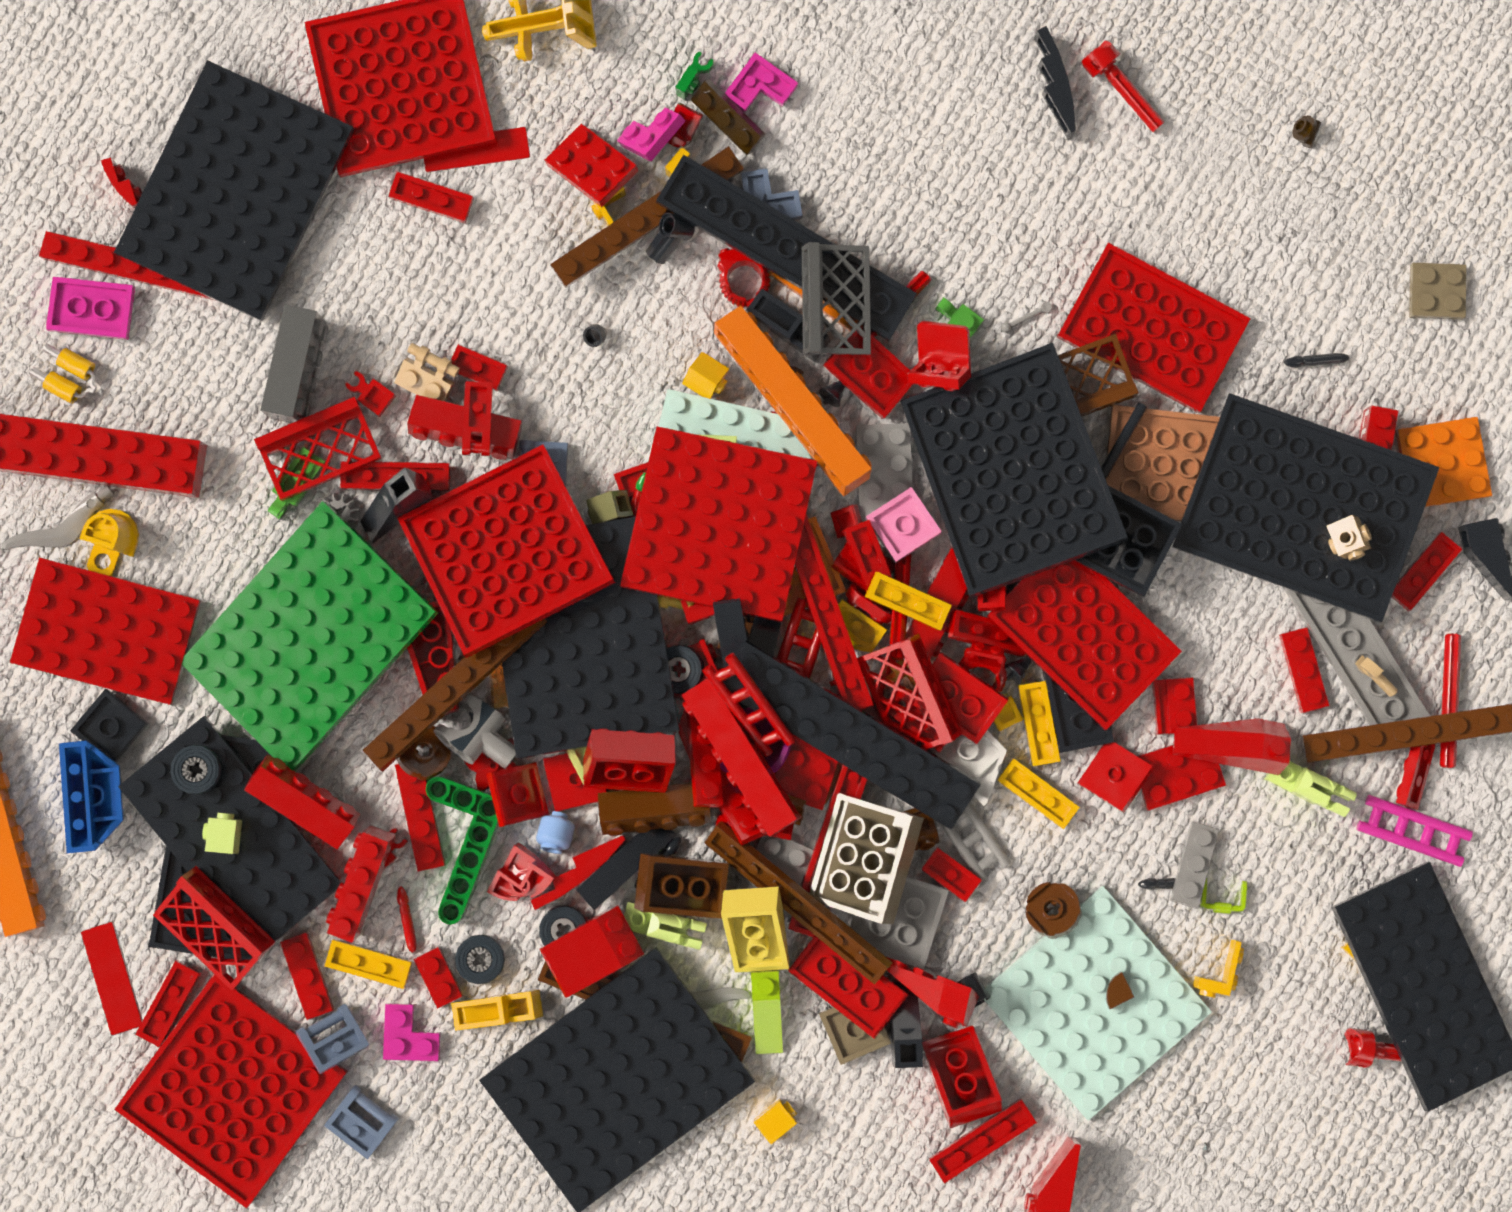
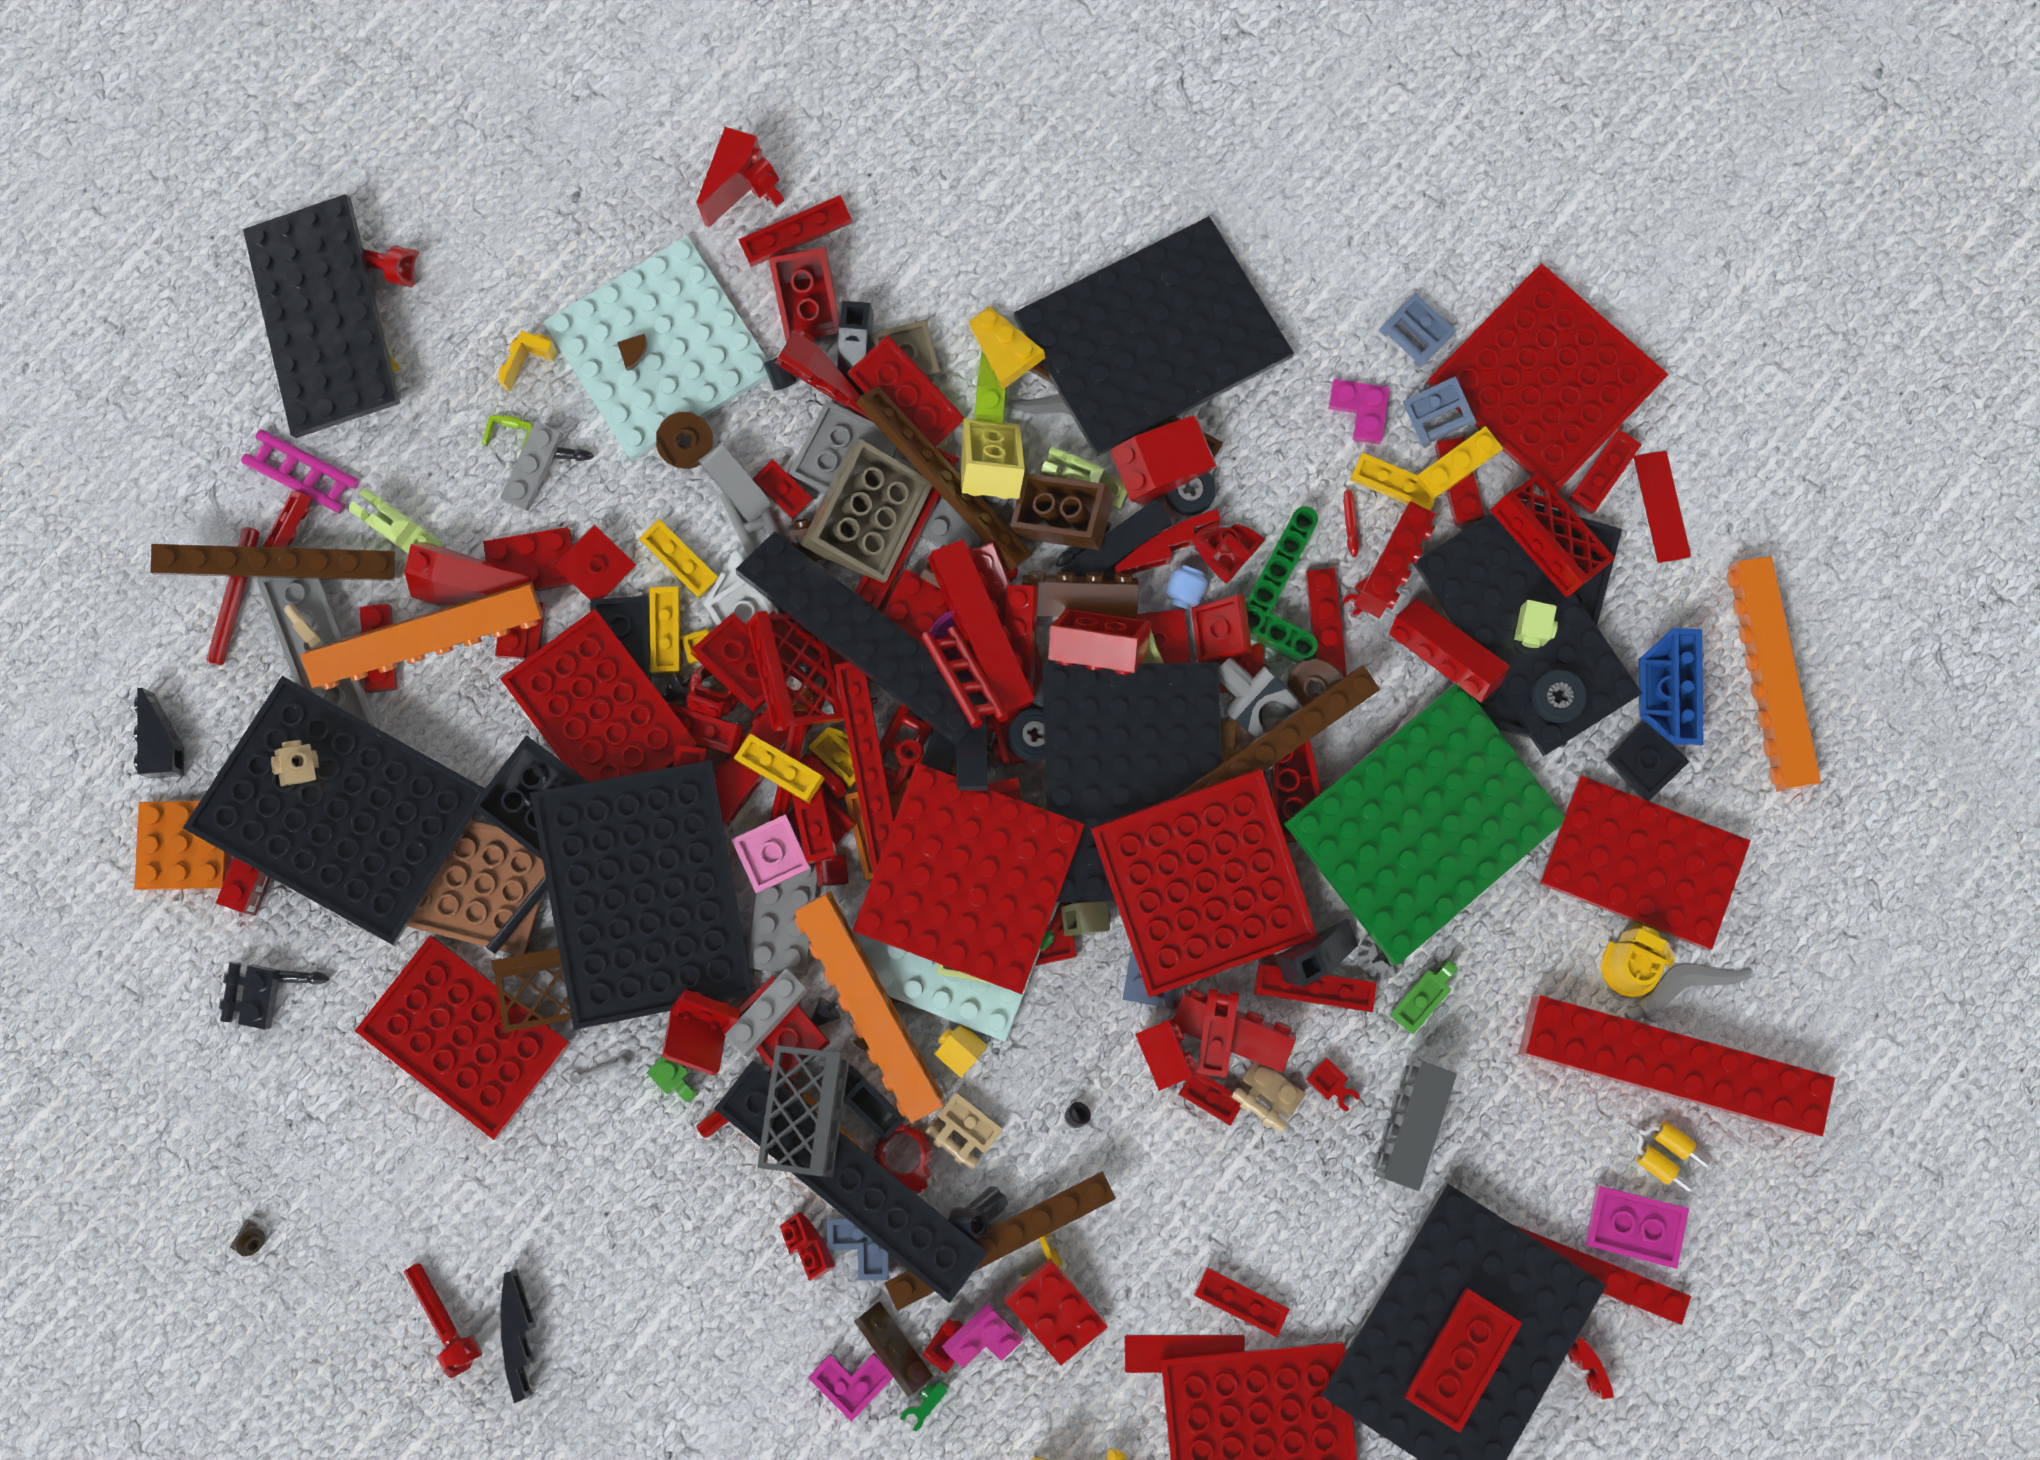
camera: 170 degrees left, 5 degrees down
red fence [254,397,382,501] -> none
red plate [414,946,463,1009] -> none
yellow slope [451,989,543,1031] -> none
black bush [455,934,505,984] -> none
yellow tile [665,148,690,177] -> none
yellow brick [754,1098,797,1144] -> none
red plate [1391,532,1462,611] -> none
dark tan plate [1409,262,1467,320] -> none
none -> black plate [219,961,280,1030]
none -> orange brick [300,582,543,690]
none -> light grey beam [698,443,772,523]
none -> light grey plate [725,968,809,1057]
none -> red plate [743,157,785,208]
none -> red slope [779,1212,836,1281]
none -> red plate [895,739,925,767]
none -> tan plate [925,1092,1003,1170]
none -> yellow wing [968,306,1045,390]
none -> red slope [1135,1019,1197,1091]
none -> red plate [1403,1288,1522,1433]
none -> yellow plate [1416,426,1503,500]
none -> yellow wing [1618,926,1676,968]

